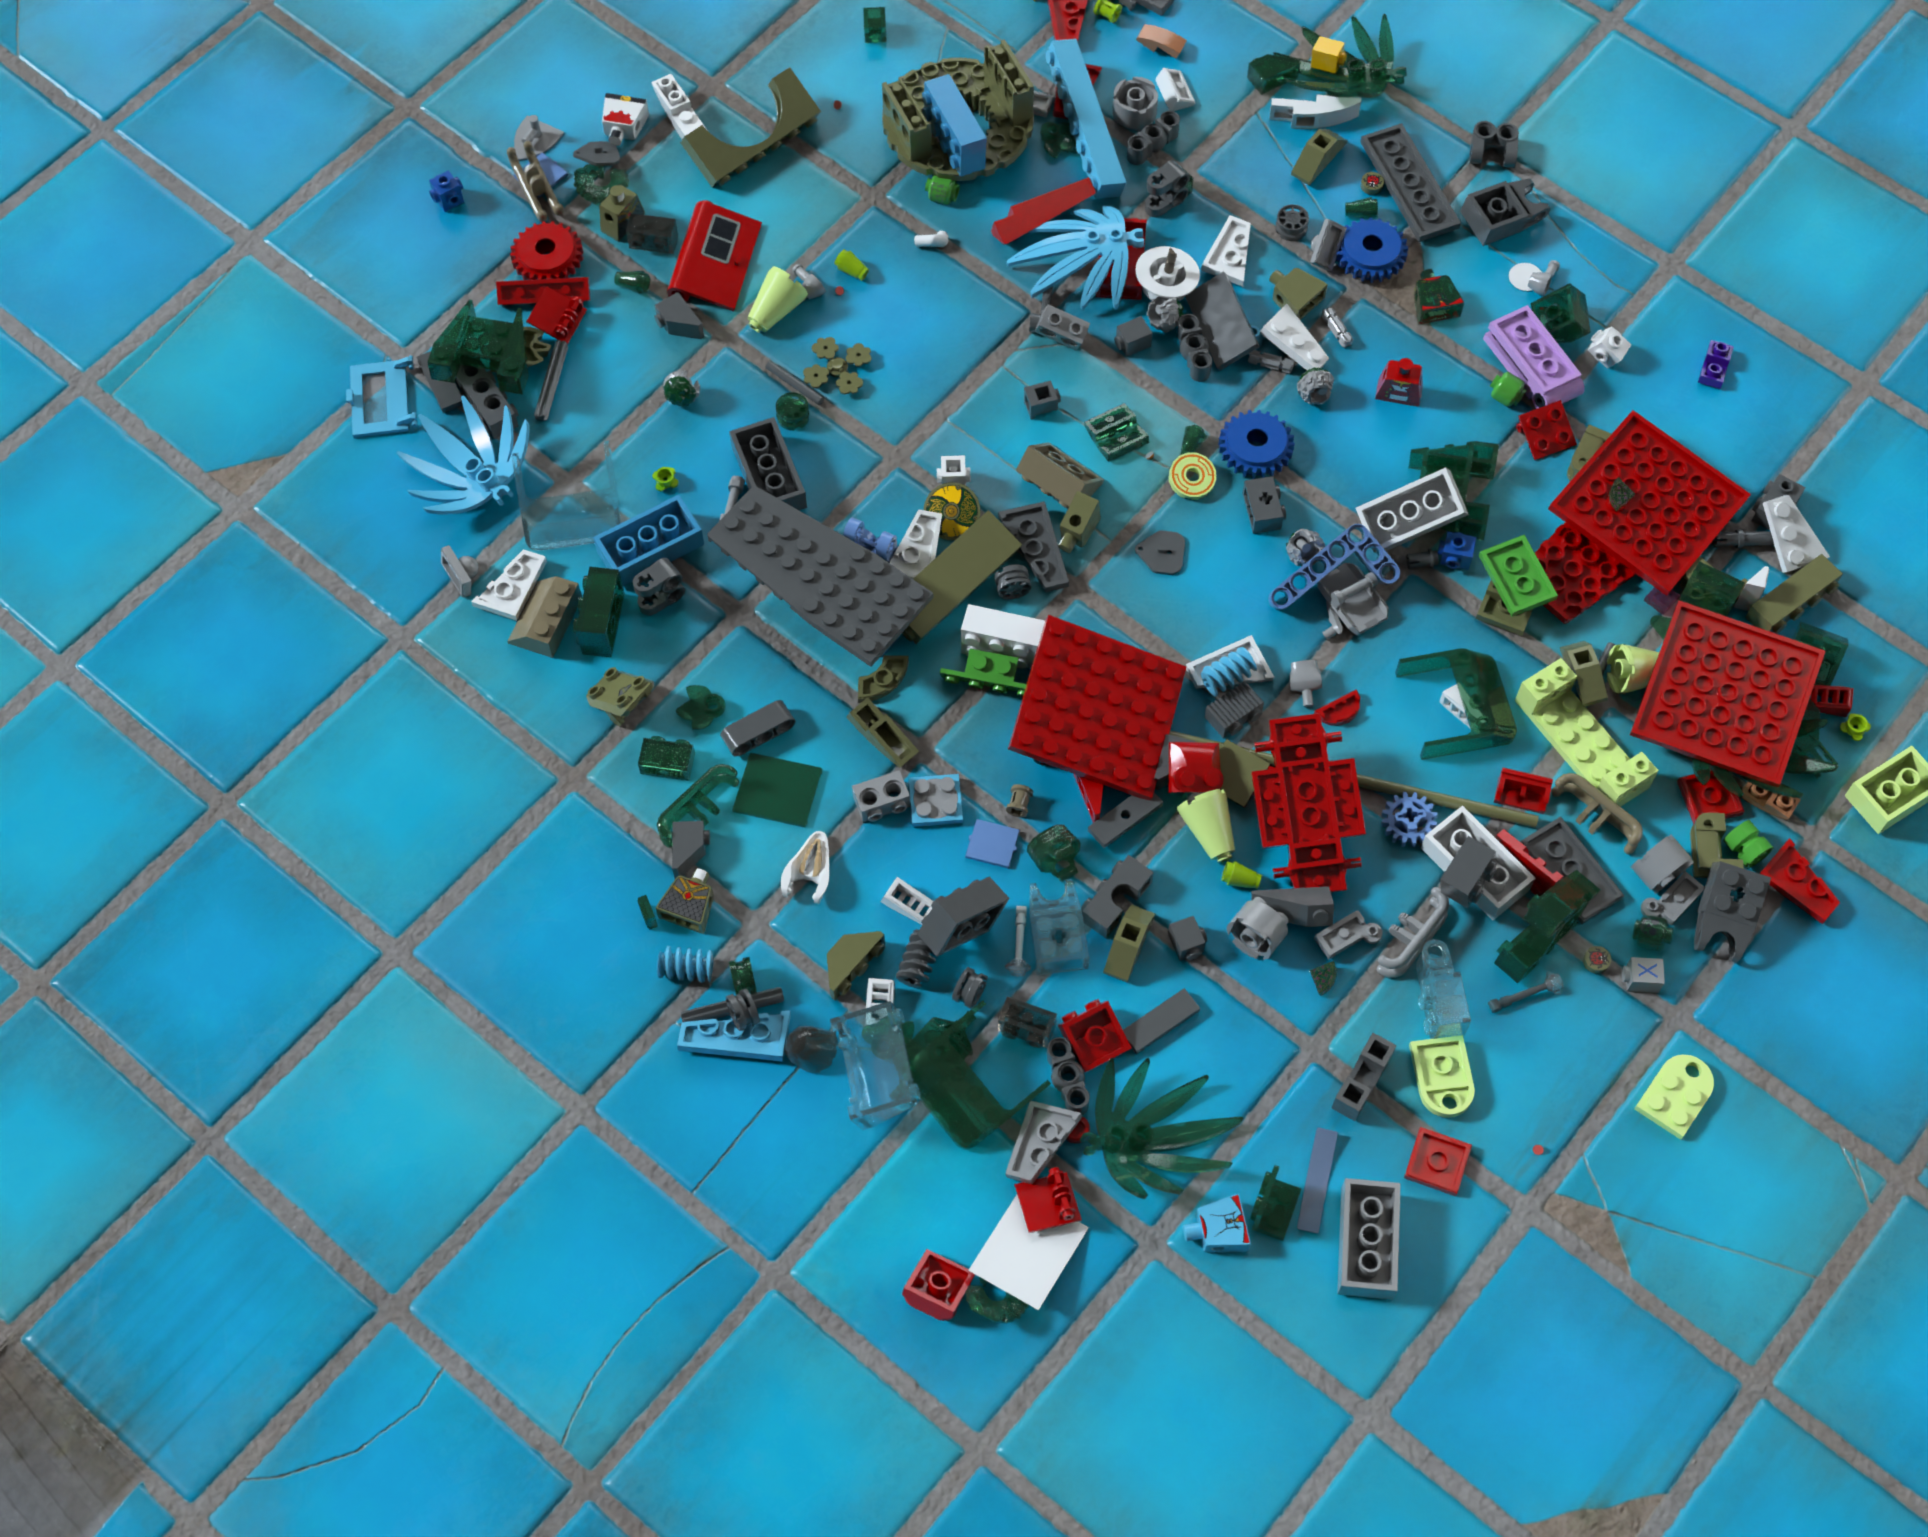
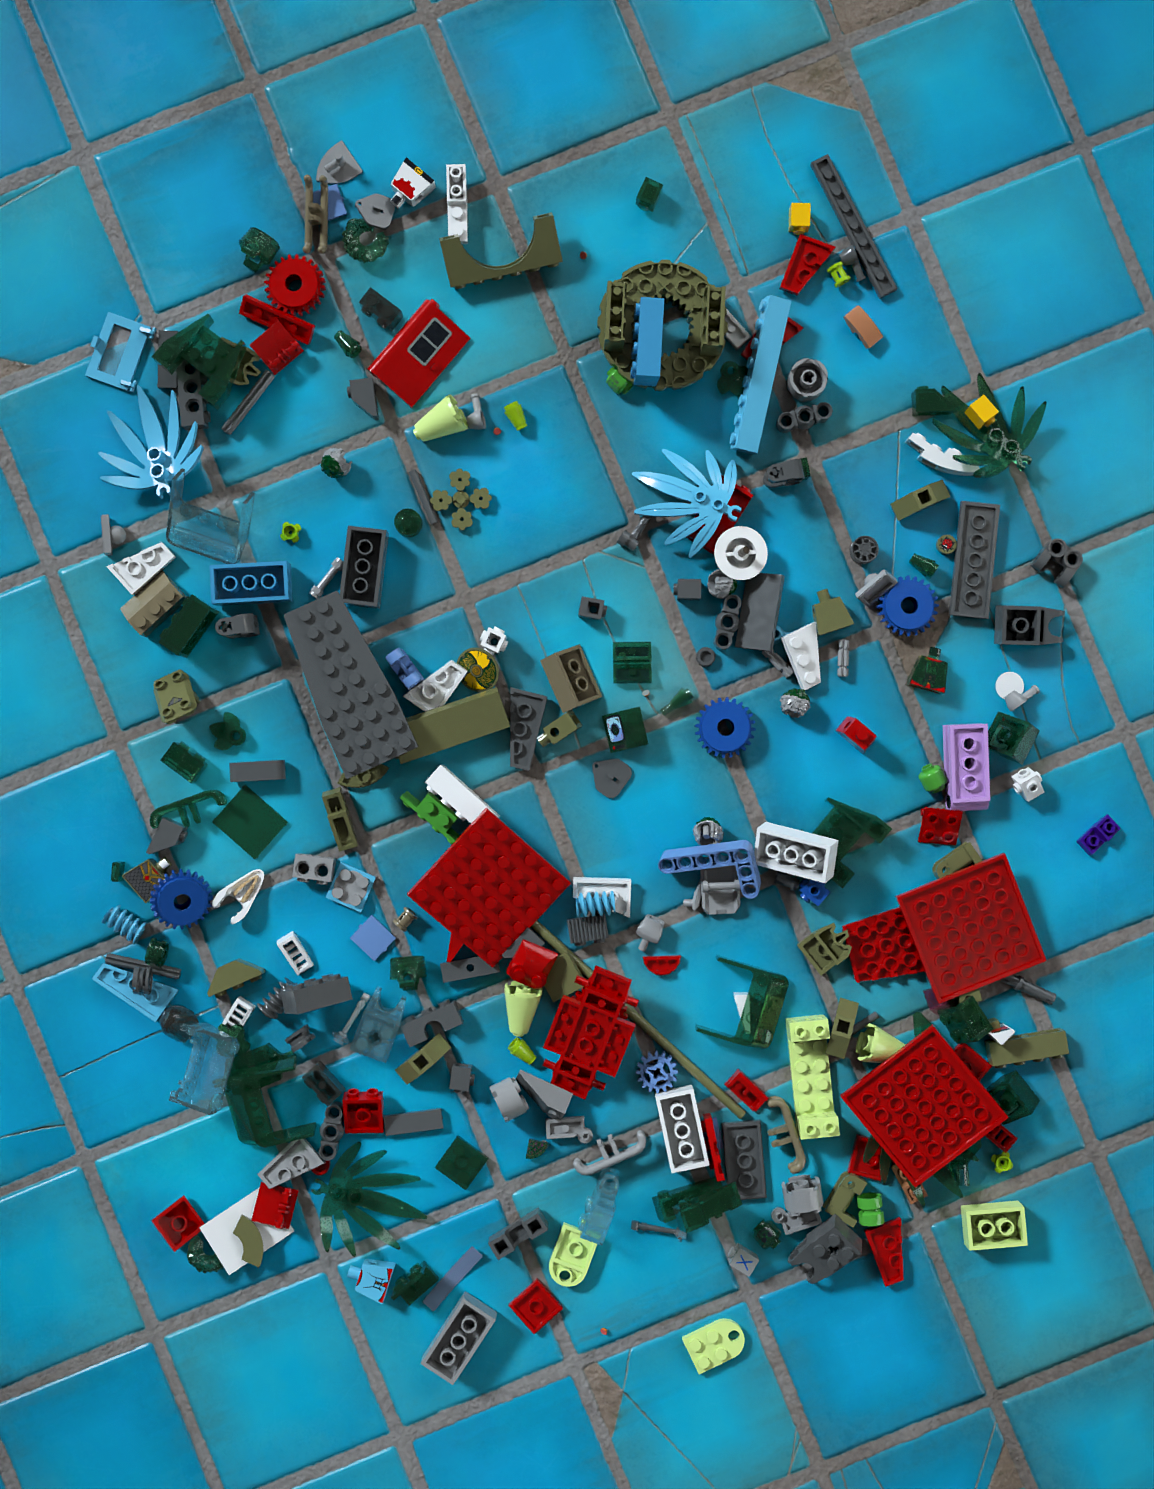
camera: 30 degrees right, 25 degrees up
blue brick [429,170,464,212] -> none
olive torso [600,185,645,242] -> none
white arm [914,231,949,247] -> none
red wedge [991,177,1096,244] -> none
dark grey wheel [994,565,1032,599] -> none
light grey brick [1034,304,1090,350] -> none
white slope [1156,68,1195,111] -> none
yellowish green tile [1169,453,1216,500] -> none
white wing [1201,215,1251,287] -> none
dark grey brick [1243,476,1286,534] -> none
dark grey brick [1440,836,1498,908] -> none
bright green plate [1479,535,1558,617] -> none
tile [1583,946,1611,974] -> none
tile [1609,477,1635,511] -> none
dark grey brick [1752,474,1806,530] -> none
white wing [1763,495,1830,572] -> none
none -> blue gear [150,869,213,930]
none -> olive tile [233,1214,263,1267]
none -> clear green piece [239,227,280,272]
none -> clear green plate [435,1135,489,1190]
none -> clear green slope [602,707,648,753]
none -> dark grey tile [696,647,715,667]

